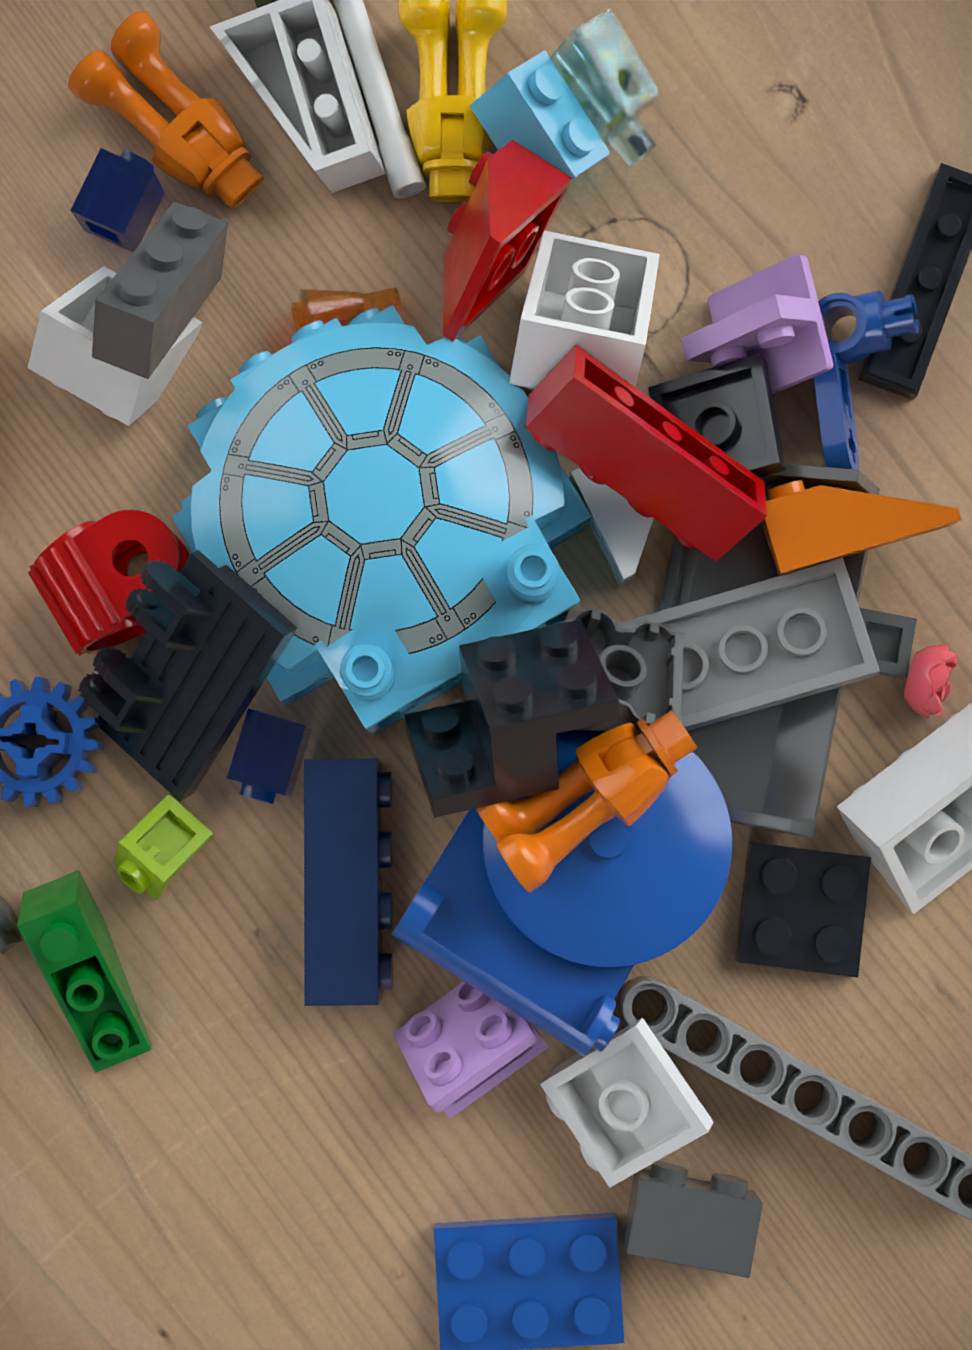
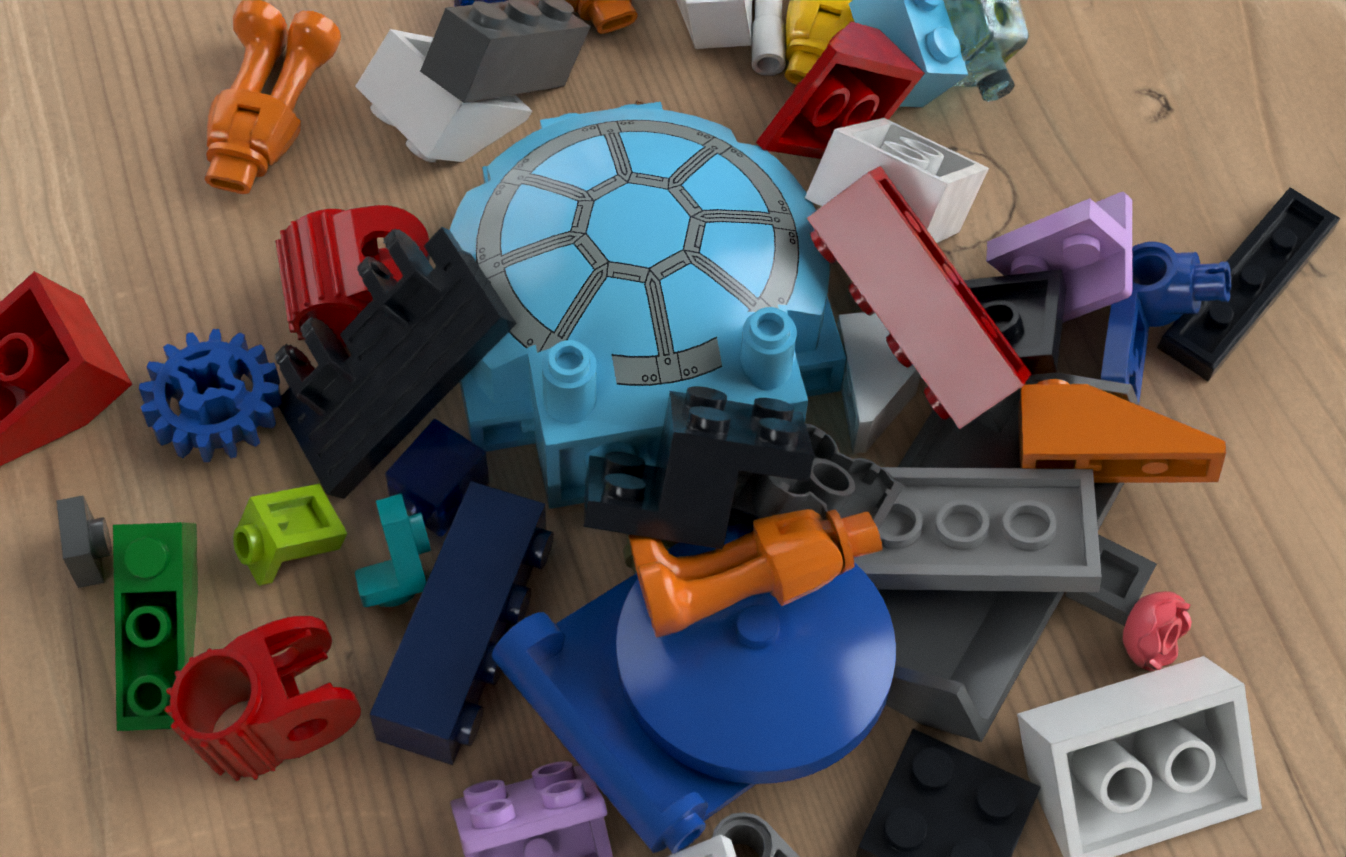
camera: 15 degrees right, 25 degrees down
none -> red piece [164,616,361,781]
none -> teal bracket [355,494,432,607]

